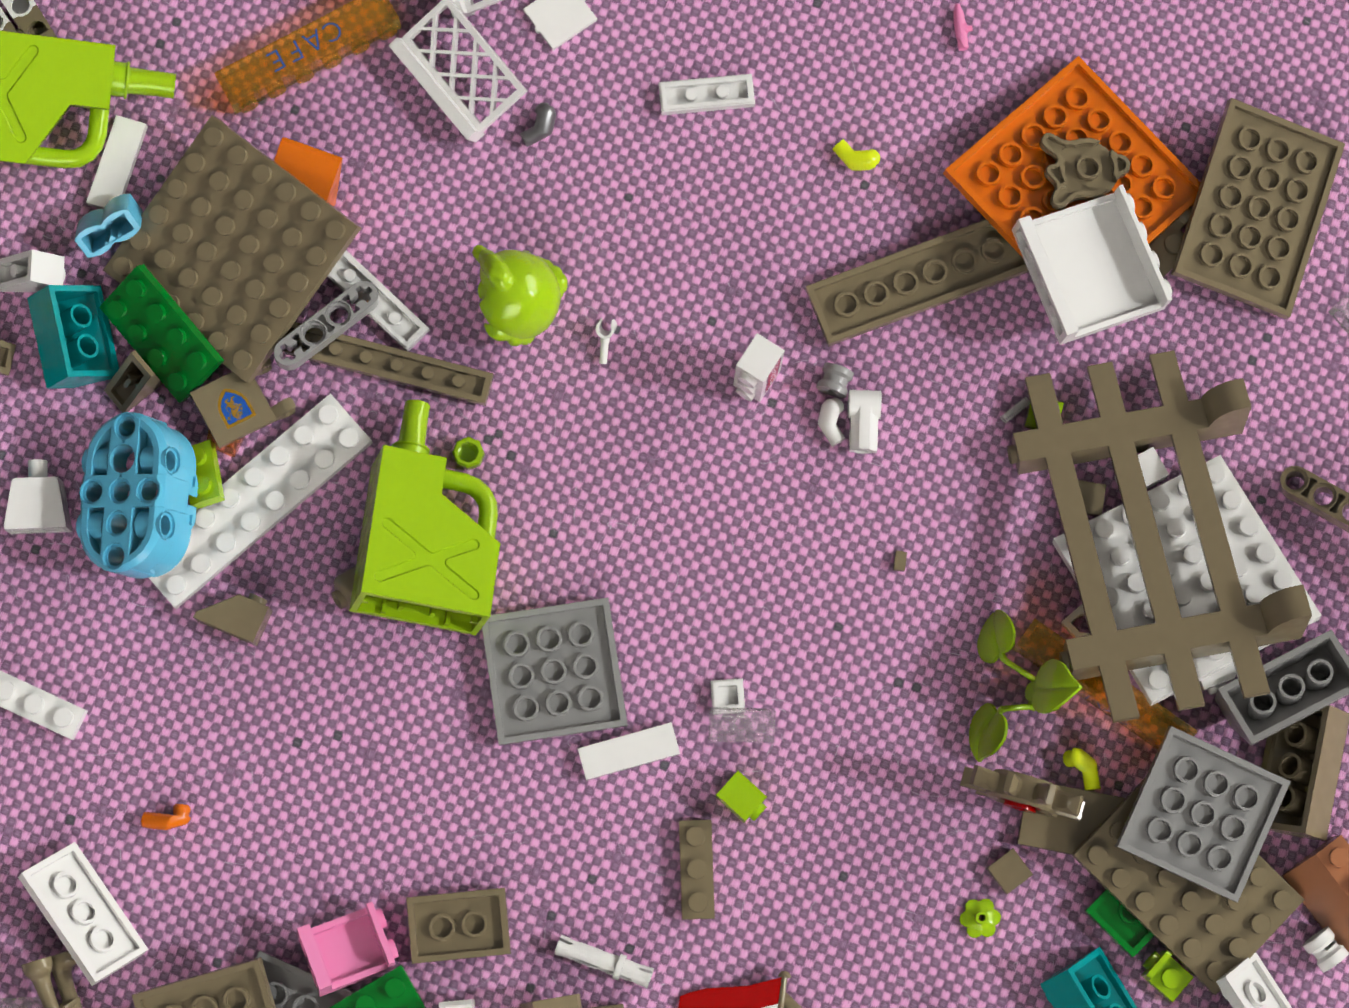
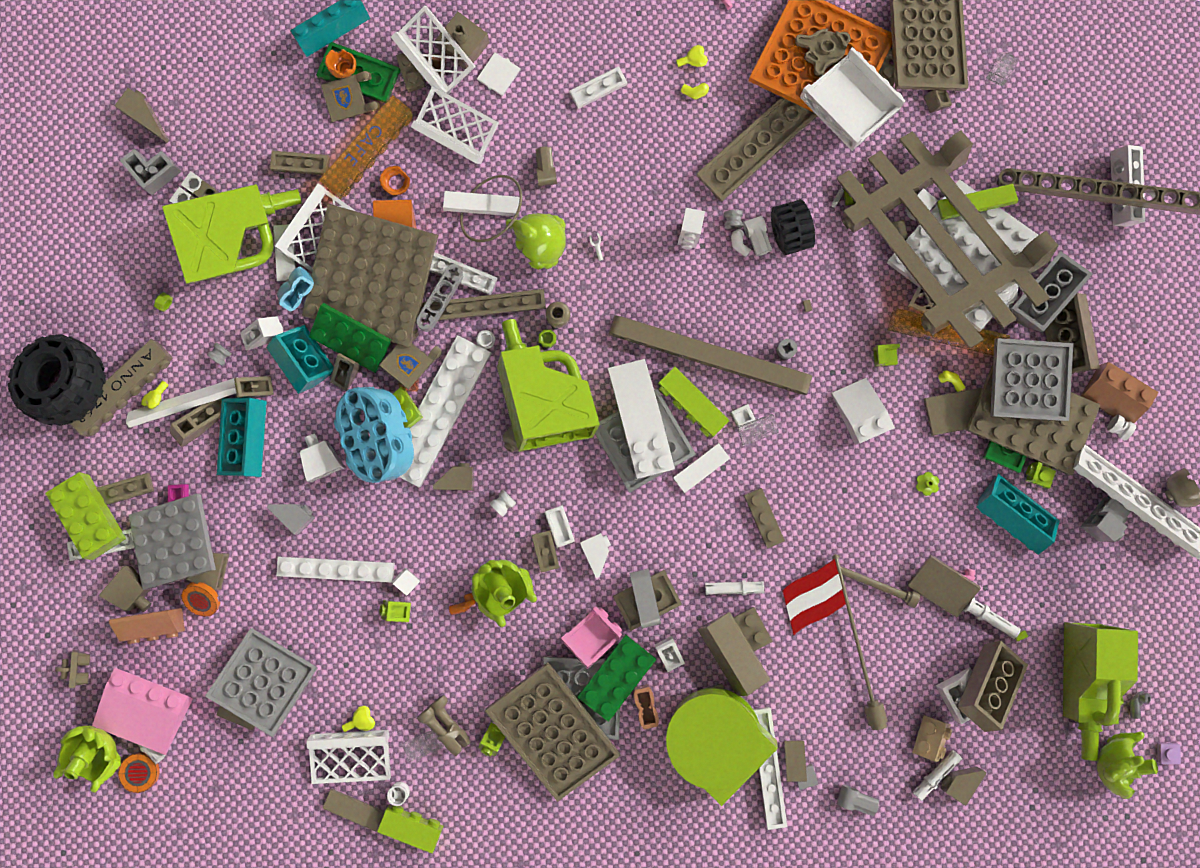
camera: 20 degrees left, 5 degrees up
white plate [18,842,148,986] -> none
flat silver arm [520,103,556,147] -> none
lime brick [715,771,767,823] -> none
dark tan gear [960,765,1085,821] -> none
lime plant [969,609,1082,762] -> none
dark tan tile [986,848,1033,894] -> none
none -> dark tan plate [270,150,330,176]
none -> white fence [274,183,355,272]
none -> lime bracket [379,600,411,622]
none -> orange piece [380,166,410,195]
none -> white tile [392,568,420,596]
none -> white tile [443,191,520,217]
none -> dark tan piece [460,175,522,242]
none -> lime piece [471,559,537,627]
none -> white plate [476,330,495,349]
none -> white wheel [489,490,516,517]
none -> dark tan plate [532,530,560,573]
none -> dark tan piece [535,146,557,186]
none -> white tile [544,505,575,548]
none -> dark tan head [546,302,571,328]
none -> white slope [580,533,611,578]
none -> dark tan beam [608,315,812,395]
none -> white slope [608,359,675,480]
none -> light grey beam [629,569,661,629]
none -> lime brick [658,367,730,438]
none -> neon yellow rock [676,45,708,67]
none -> black wheel [771,199,815,255]
none -> light grey wheel [776,339,797,360]
none -> white slope [831,378,895,445]
none -> lime panel [873,344,900,367]
none -> dark tan slope [924,90,952,113]
none -> lime tile [937,184,1019,220]

